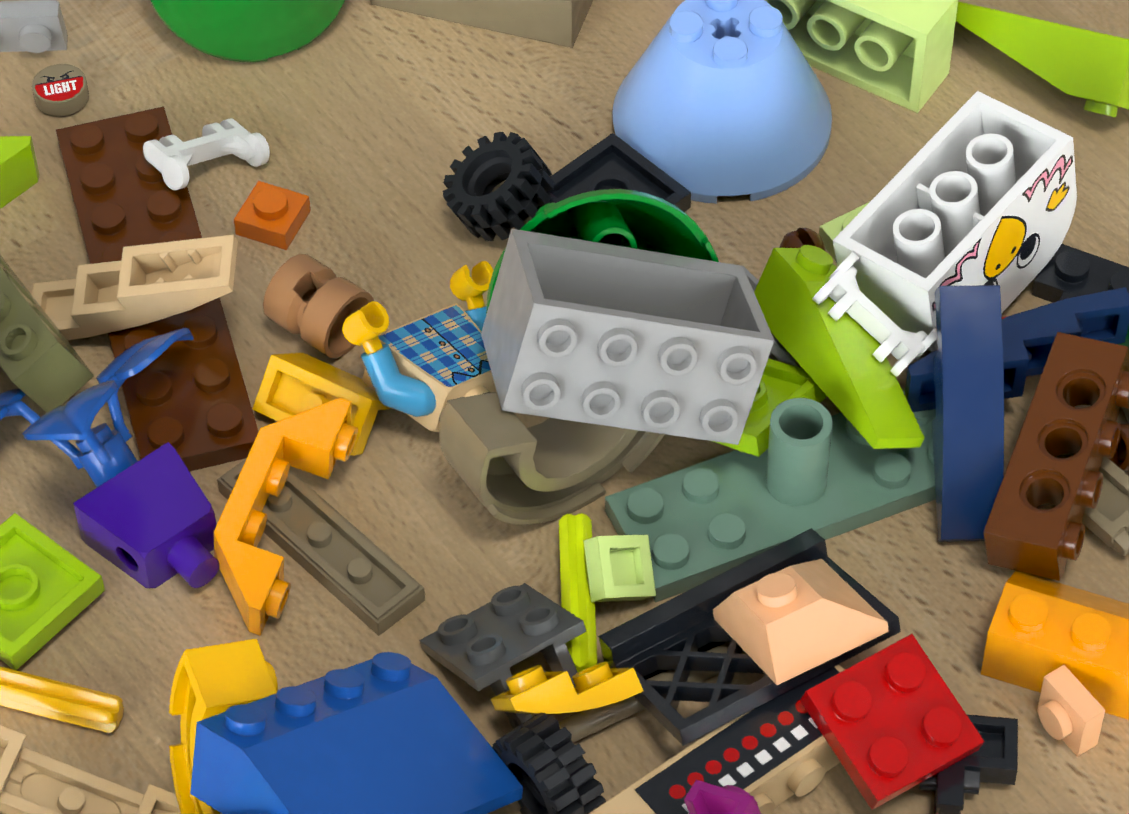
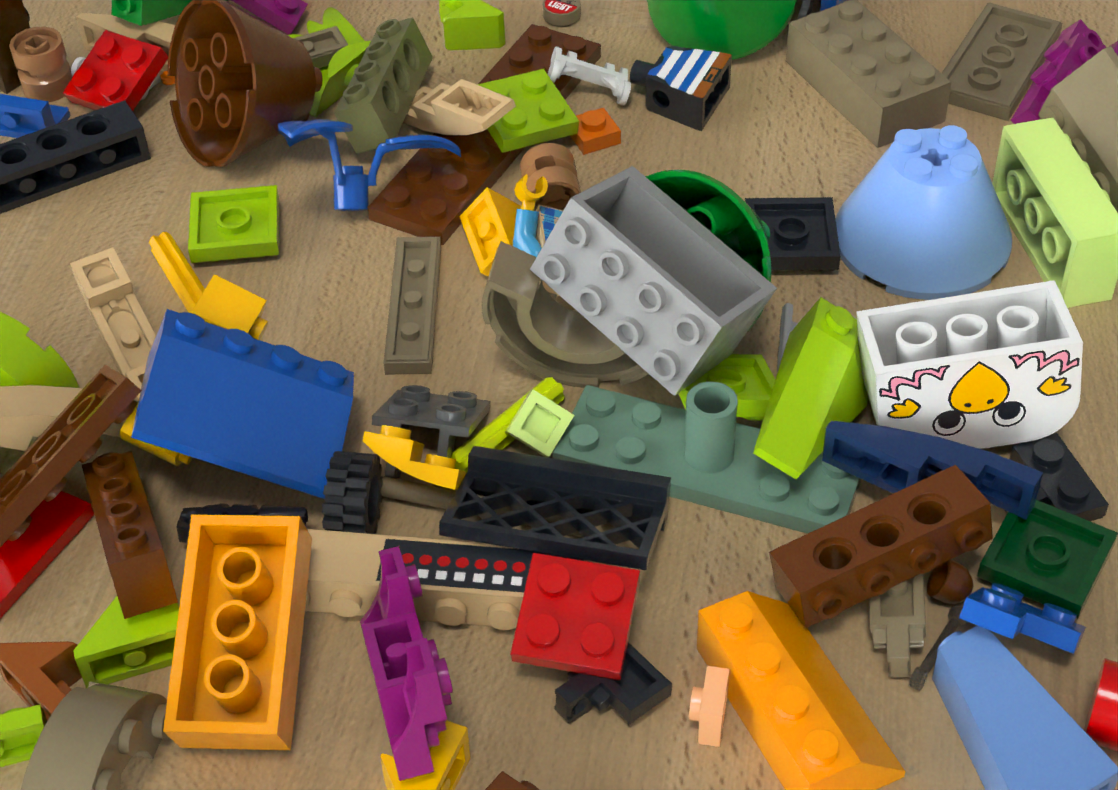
camera: 45 degrees right, 5 degrees down
dark purple torso [73,442,219,588] -> none
light orange slope [214,398,358,636] -> none
black tyre [443,132,554,241] -> none
light nougat slope [713,559,889,685] -> none
white piece [812,252,937,377] -> none
dark blue slope [932,285,1004,542] -> none
none -> lime plate [478,69,579,153]
none -> torso [630,46,732,131]

